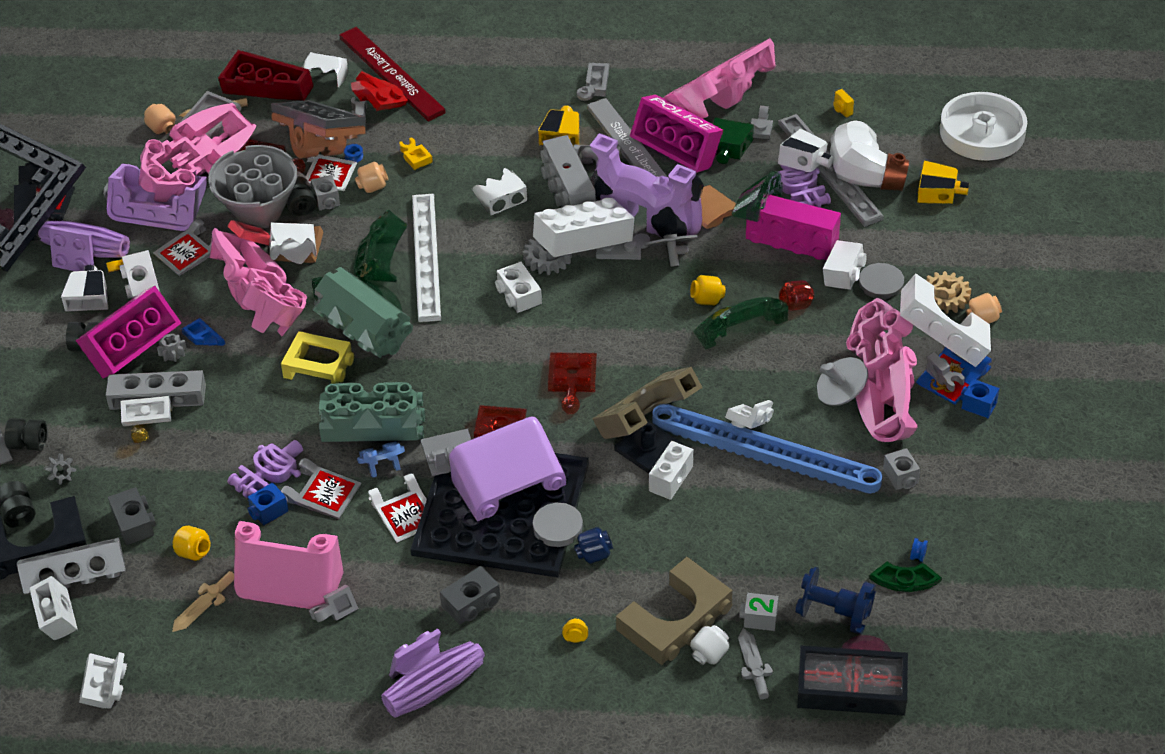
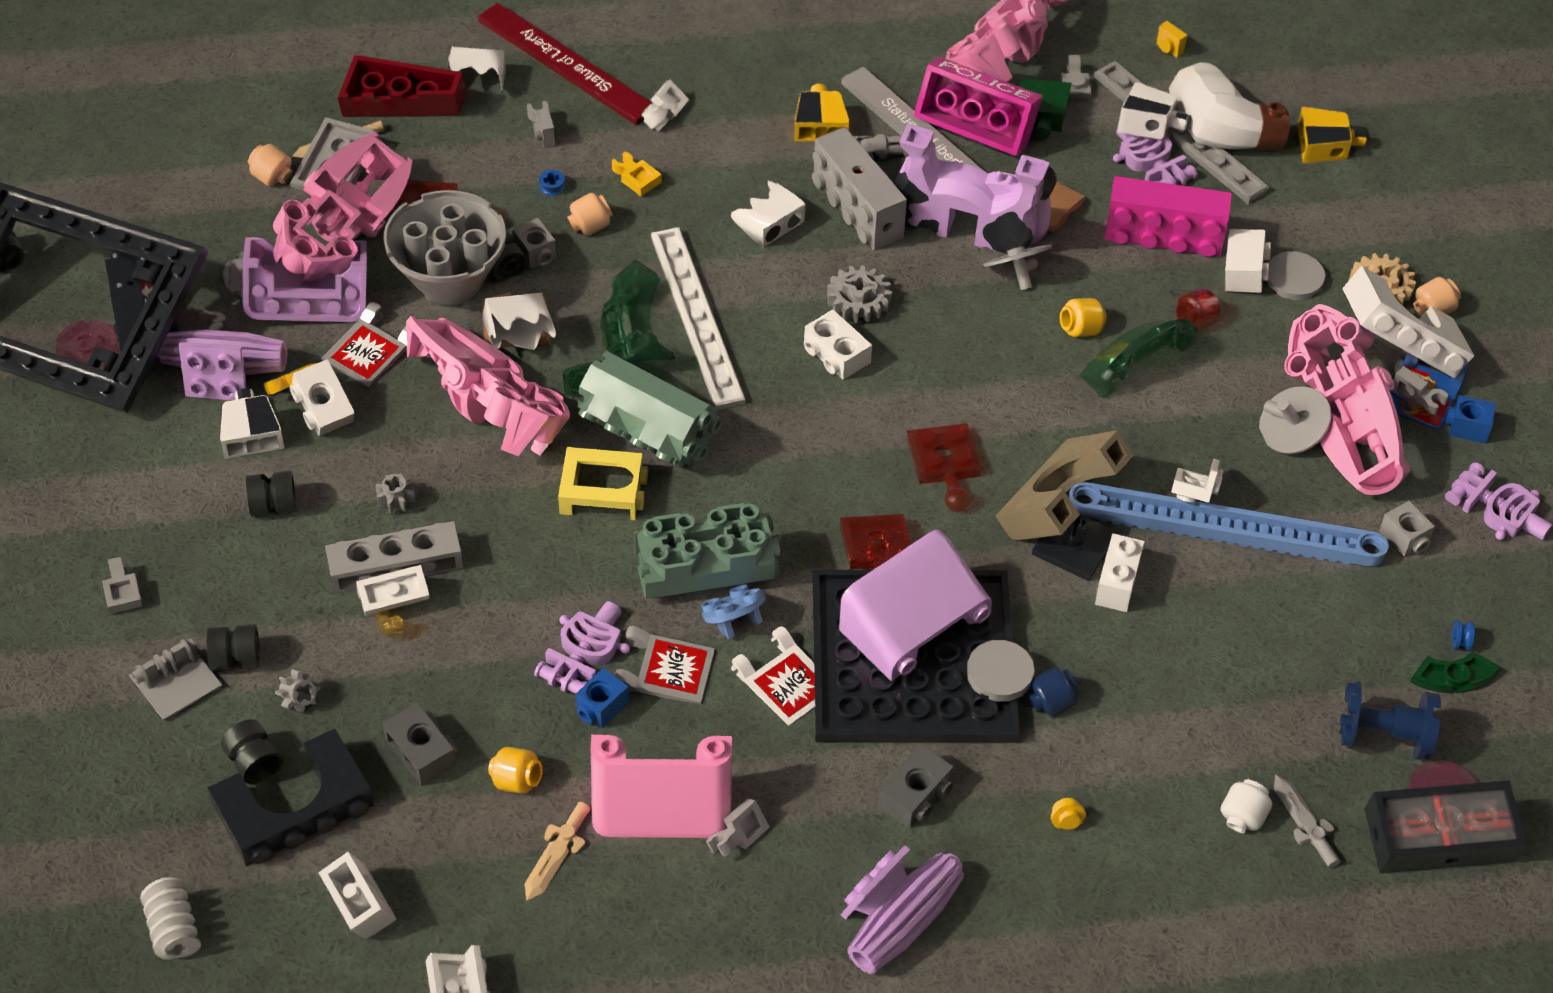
camera: 15 degrees left, 5 degrees up
light grey brick [17,538,126,595] -> none
dark pink brick [76,286,181,378] -> none
blue tile [181,318,225,346] -> none
coral tile [227,220,270,246] -> none
piece [271,100,365,159] -> none
flag [297,154,357,191] -> none
red plate [351,71,408,111] -> none
light grey hinge [421,429,471,476] -> none
white brick [533,198,634,257] -> none
light grey hinge [577,63,609,101] -> none
light grey hinge [596,233,650,260] -> none
dark tan arch [616,557,733,665] -> none
clear green windscreen [732,170,783,222] -> none
light grey brick [740,593,778,631] -> none
white piece [940,92,1027,161] -> none
none -> white plate [641,79,689,131]
none -> lavender torso [1445,463,1553,541]

